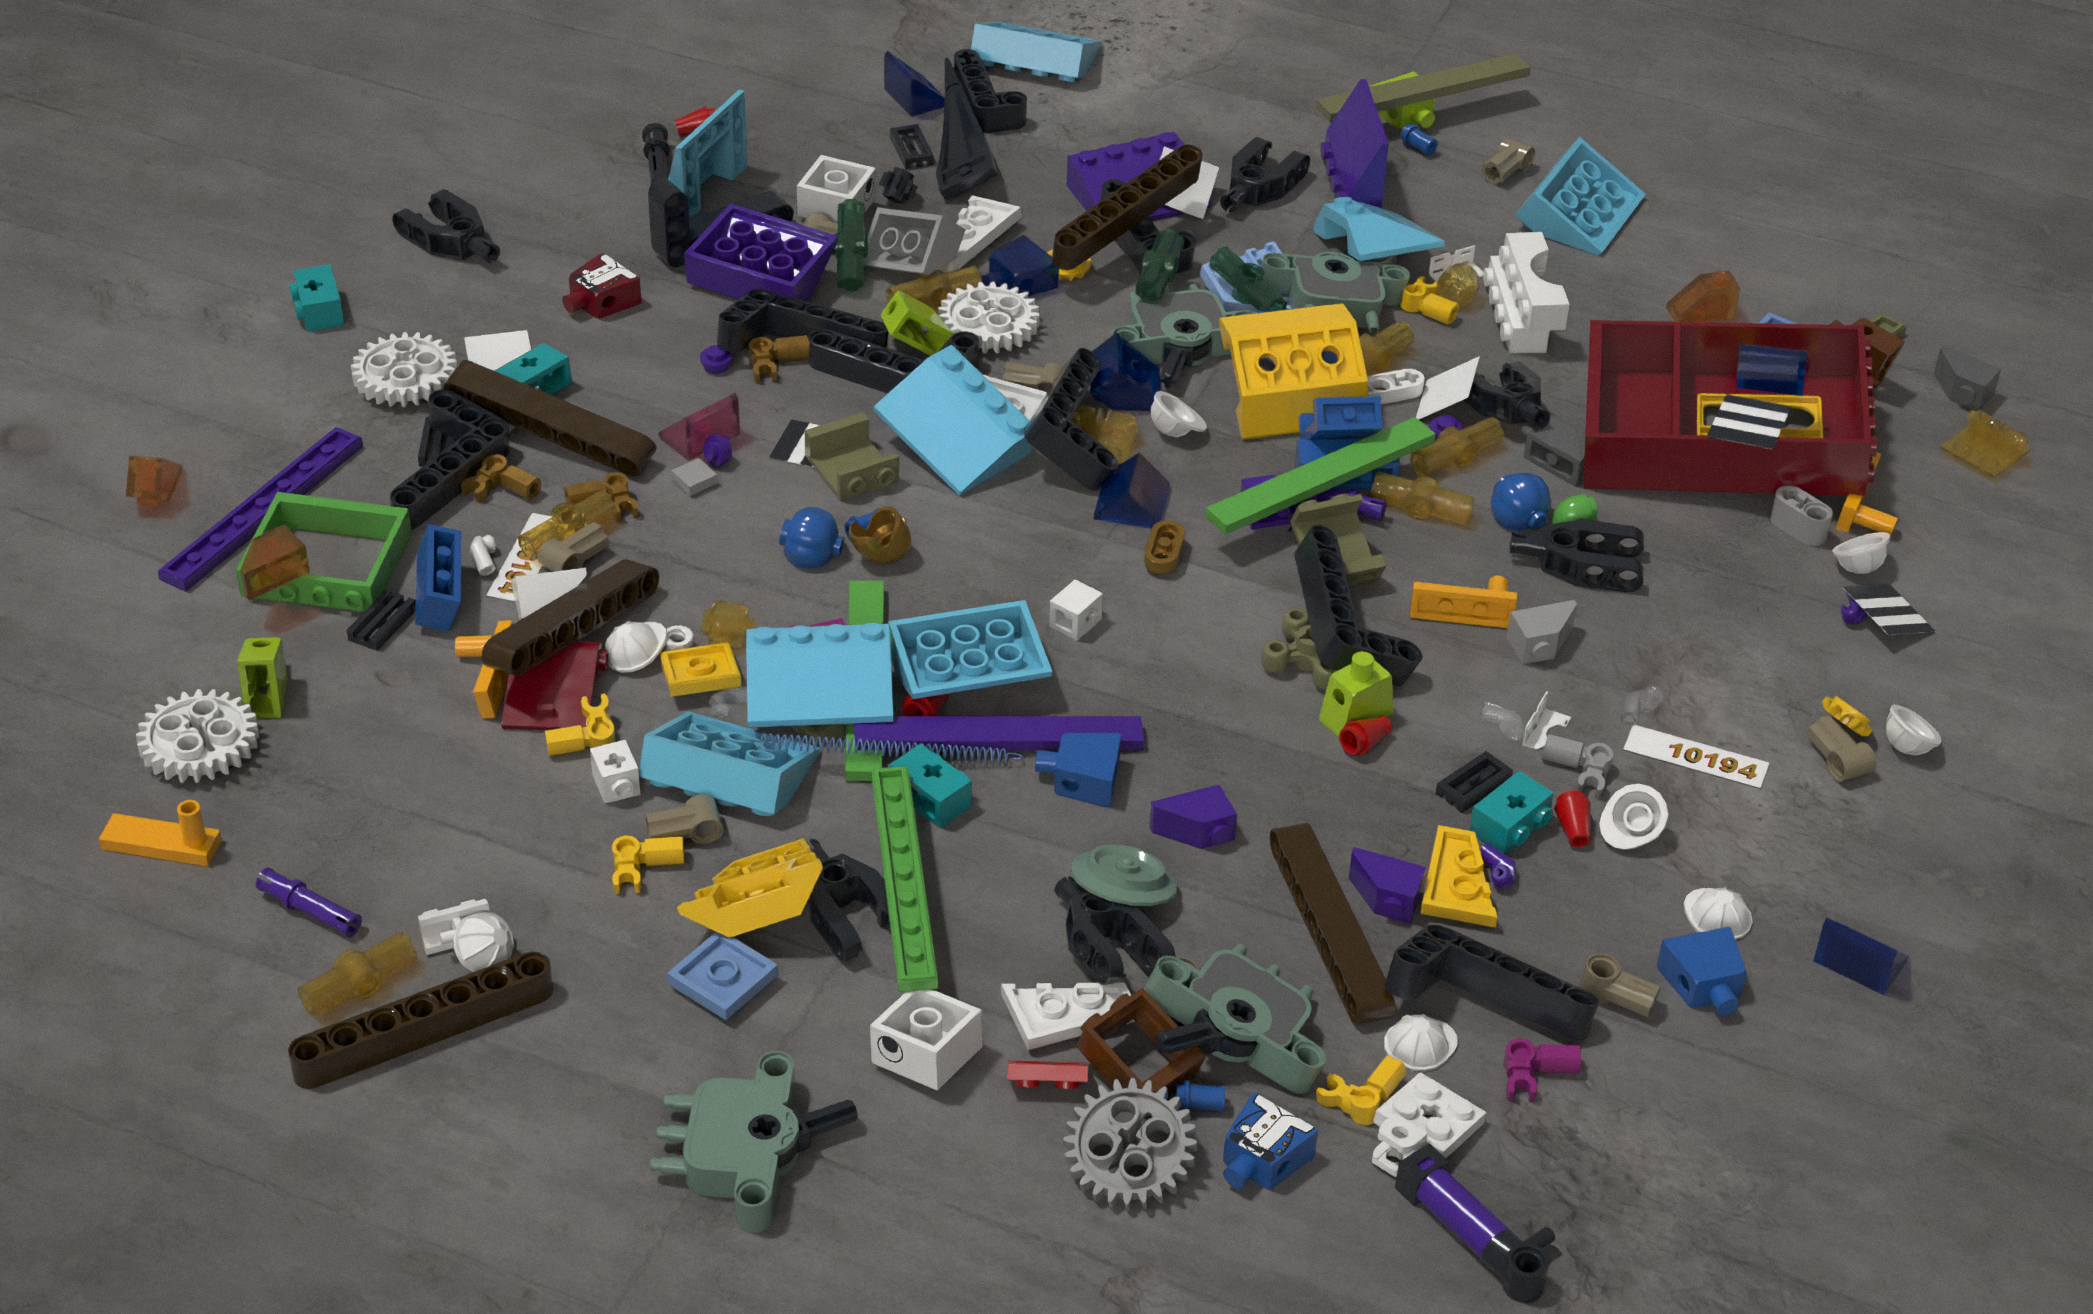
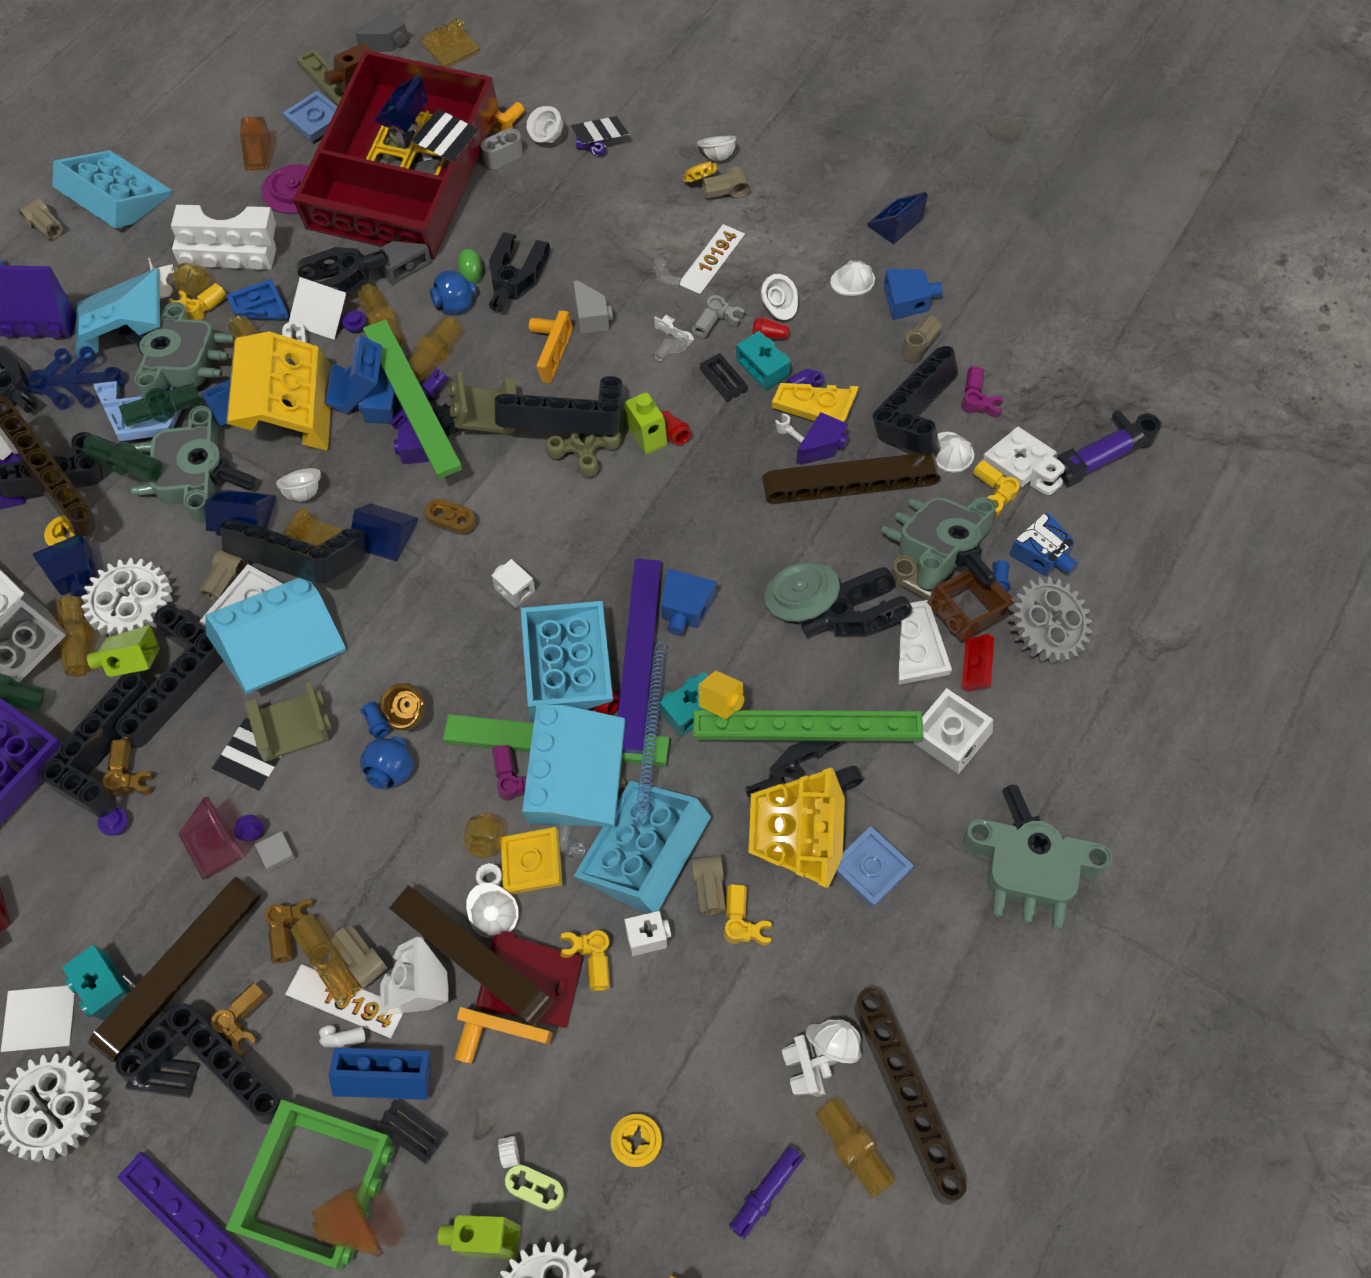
camera: 80 degrees left, 20 degrees up
dark purple slope [1149,784,1237,849] -> none
none -> clear blue plant [25,346,126,410]
none -> blue wing [226,278,289,320]
none -> white axle [498,1136,520,1168]
none -> yellowish green beam [505,1165,564,1211]
none -> yellow gear [611,1114,662,1168]
none -> yellow brick [698,670,744,719]
none -> white hand [775,414,804,443]

